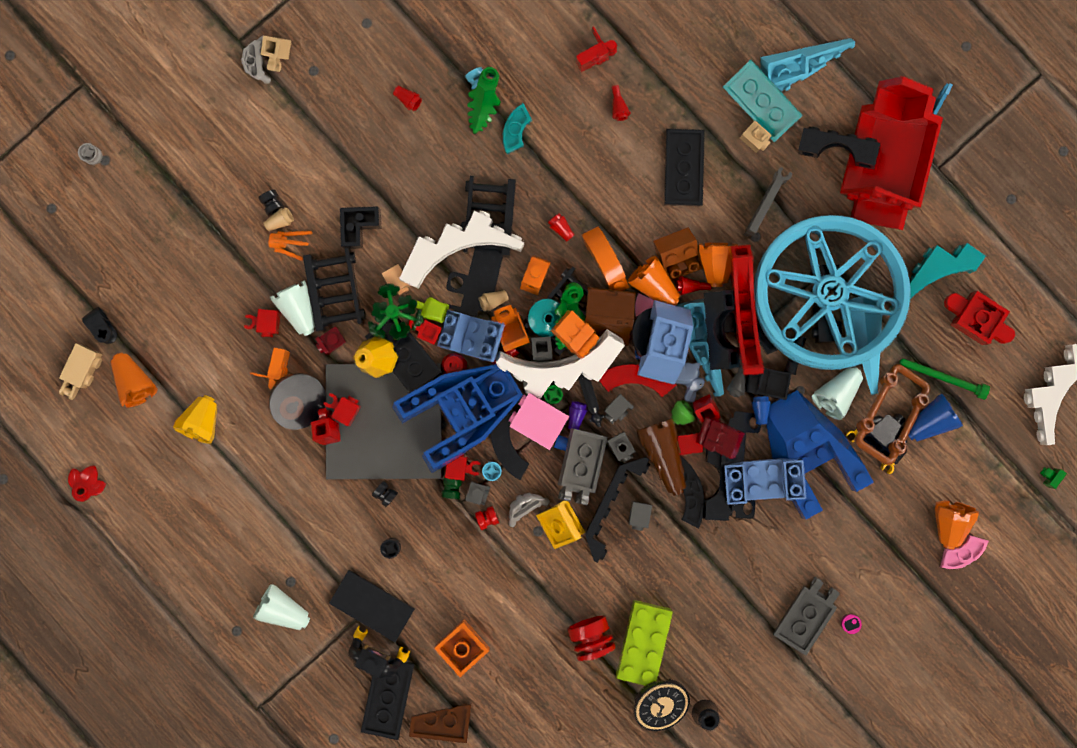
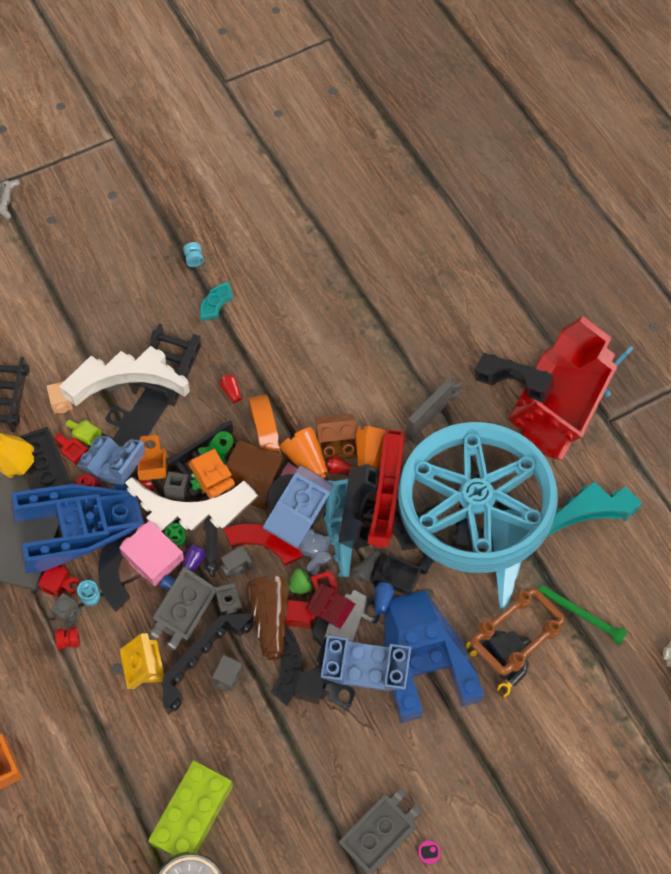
camera: 15 degrees right, 25 degrees down
tan brick [261,35,291,72] -> none
black brick [340,206,382,249] -> none
dark green plant [368,284,423,340] -> none
red cone [393,85,422,111] -> none
dark green wheel [441,477,462,499] -> none
green plant [467,67,501,134] -> none
tan cone [479,290,509,312] -> none
light grey piece [509,492,550,527] -> none
orange torso [520,255,551,296] -> none
teal dish [528,299,560,337] -> none
red wheel [567,615,616,661] -> none
red piece [576,26,617,73] -> none
red cone [611,85,631,121] -> none
black tile [664,129,705,206] -> none
teal tile [723,60,803,142] -> none
tan brick [740,121,772,153] -> none
medium azure wedge [760,38,855,91] -> none
light aqua cone [812,367,863,420] -> none
blue cone [908,394,963,442] -> none
orange cone [935,500,979,549] -> none
bright pink tile [940,535,988,569] -> none
red brick [944,291,1015,345] -> none

